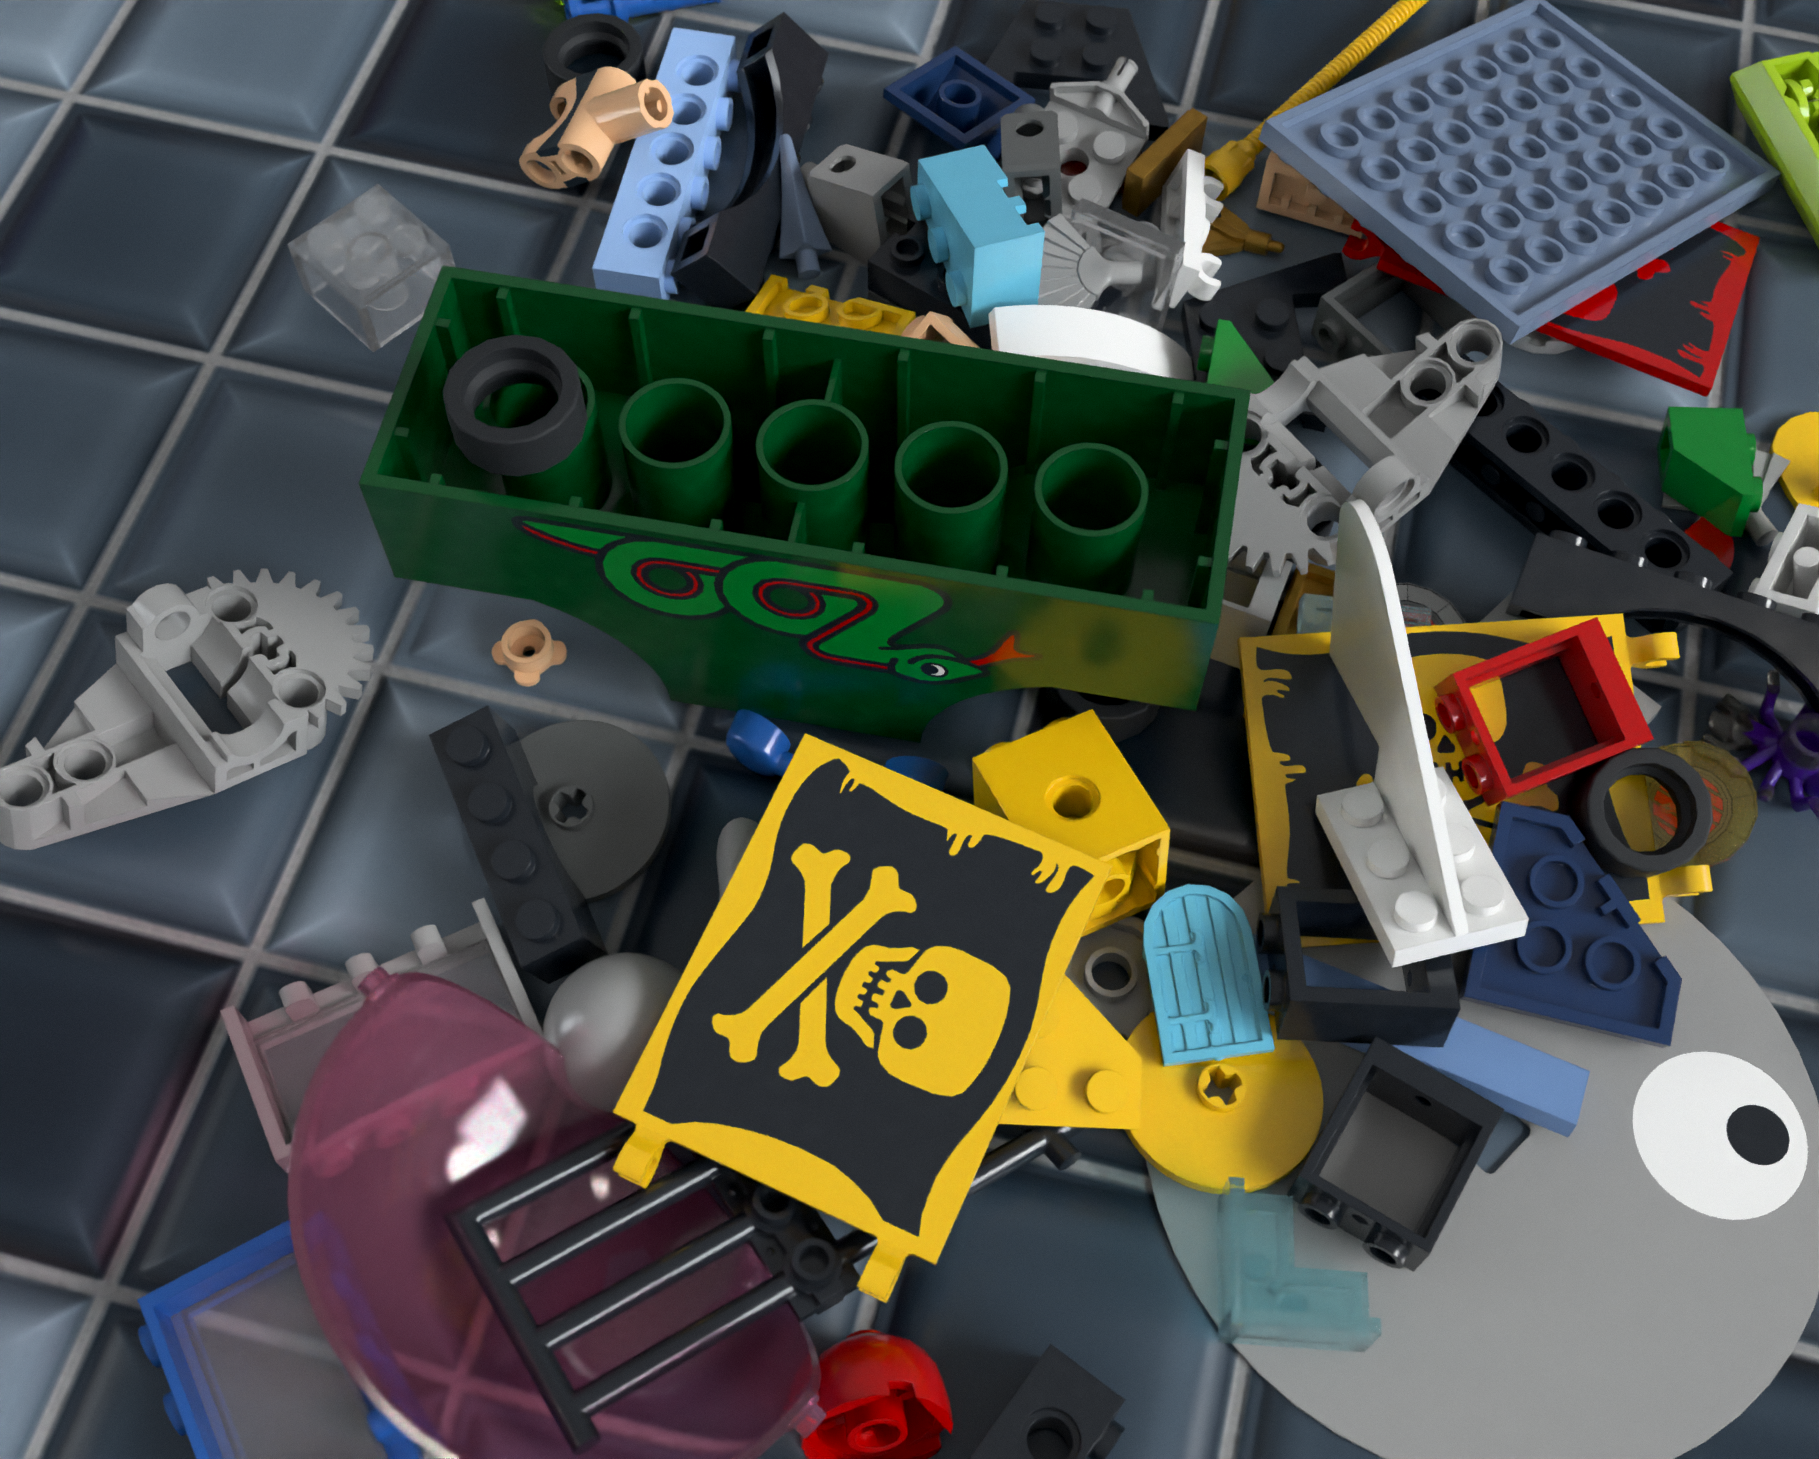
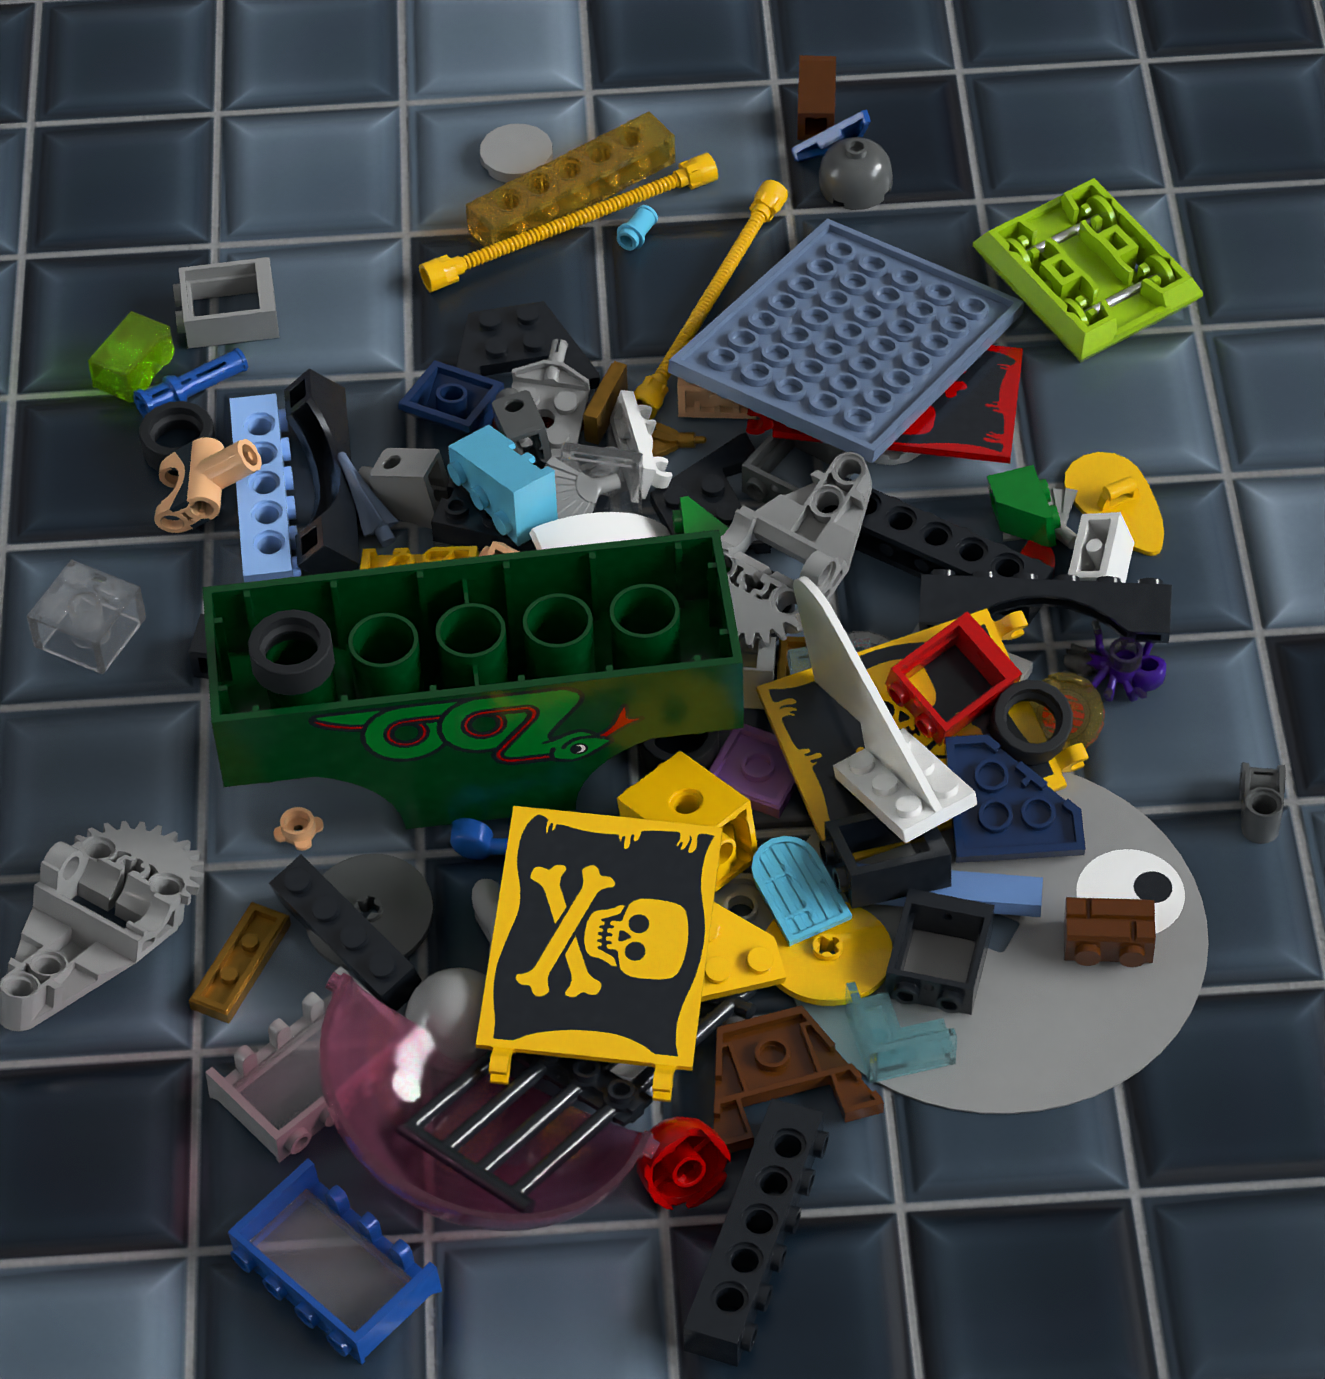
camera: 15 degrees left, 10 degrees down
none -> pearl gold tile [189,902,291,1024]
none -> medium lavender tile [709,724,797,819]
none -> reddish brown wing [713,1005,884,1153]
none -> reddish brown brick [1064,897,1156,967]

